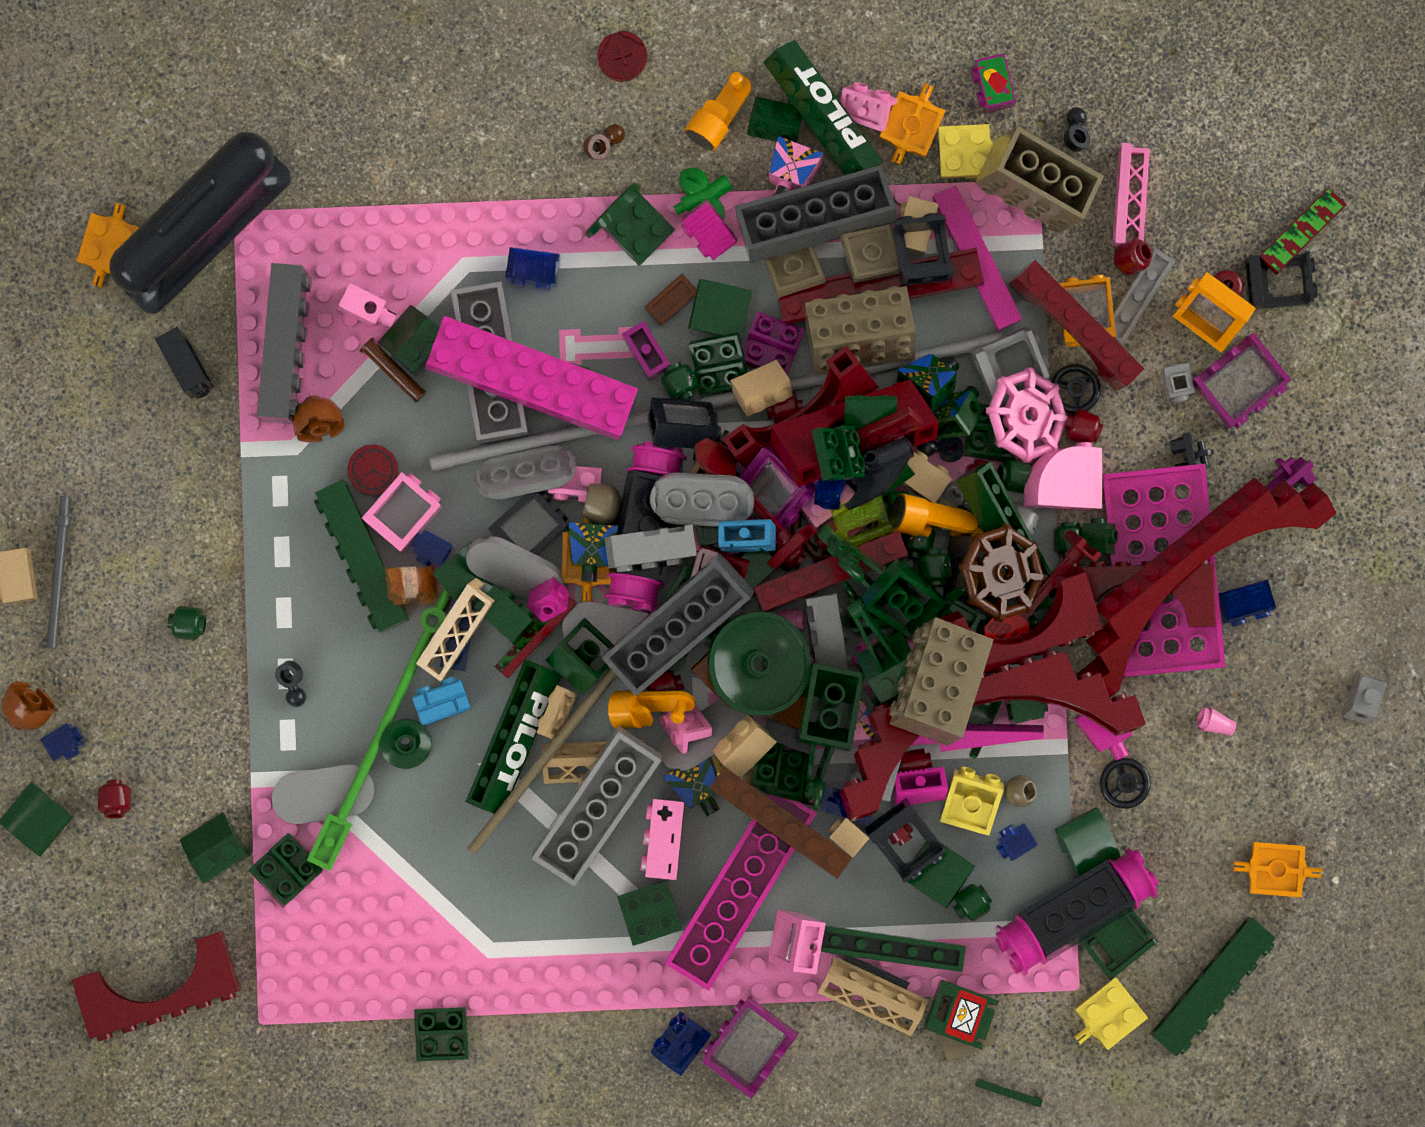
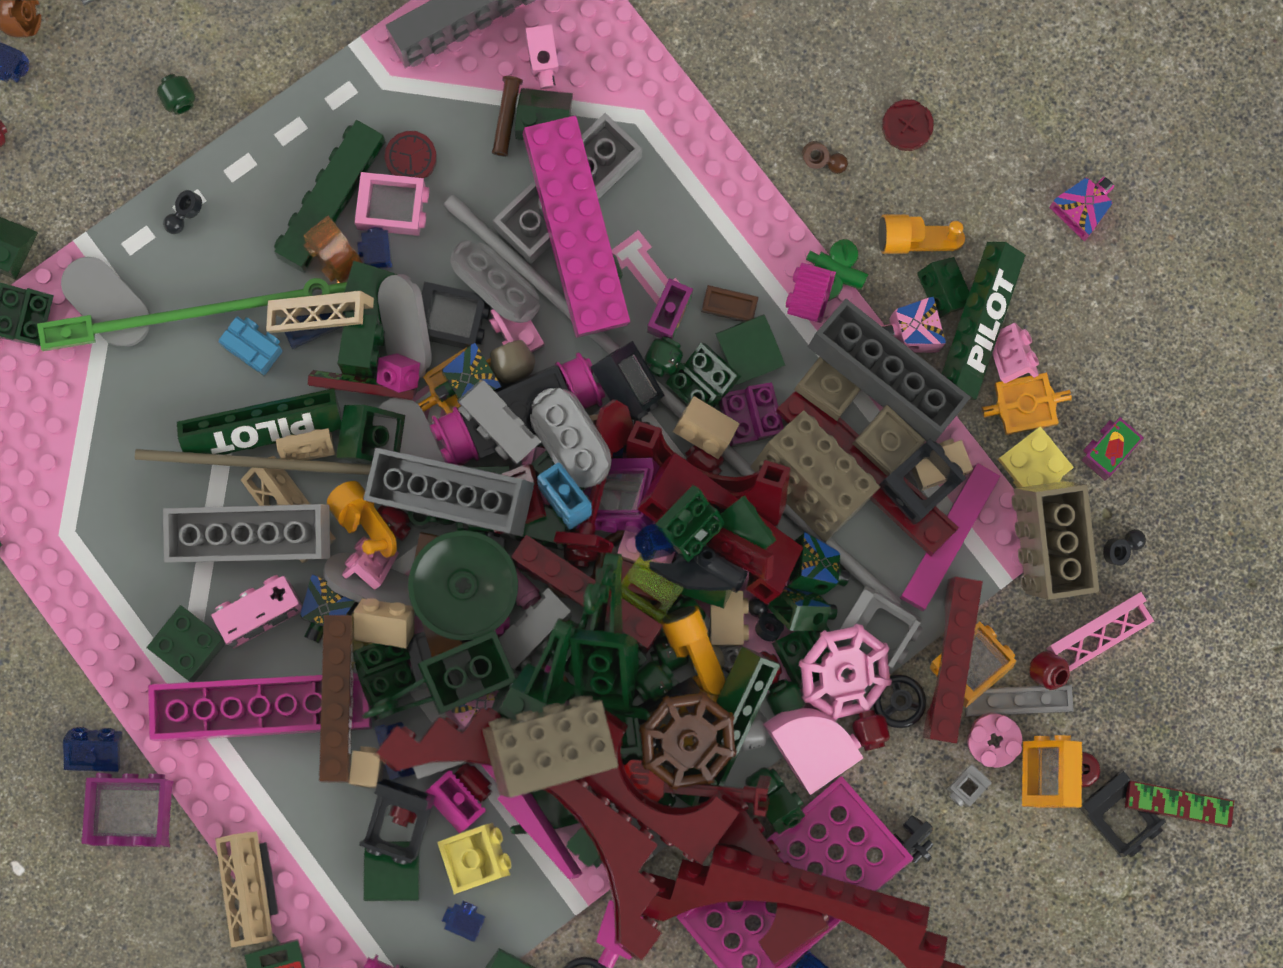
camera: 55 degrees right, 5 degrees down
dark orange cylinder [292,395,345,443] -> none
dark green dish [380,719,432,769] -> none
clear blue brick [505,247,561,291] -> none
dark green piece [585,182,675,266] -> none
bright pink window [768,910,826,974] -> none
dark green brick [810,925,966,972] -> none
dark green head [953,884,993,922] -> none
dark tan piece [1005,775,1037,808] -> none
window [1192,332,1291,429] -> none
magenta hips [1266,457,1316,490] -> none
none -> bright pink plate [967,713,1022,768]

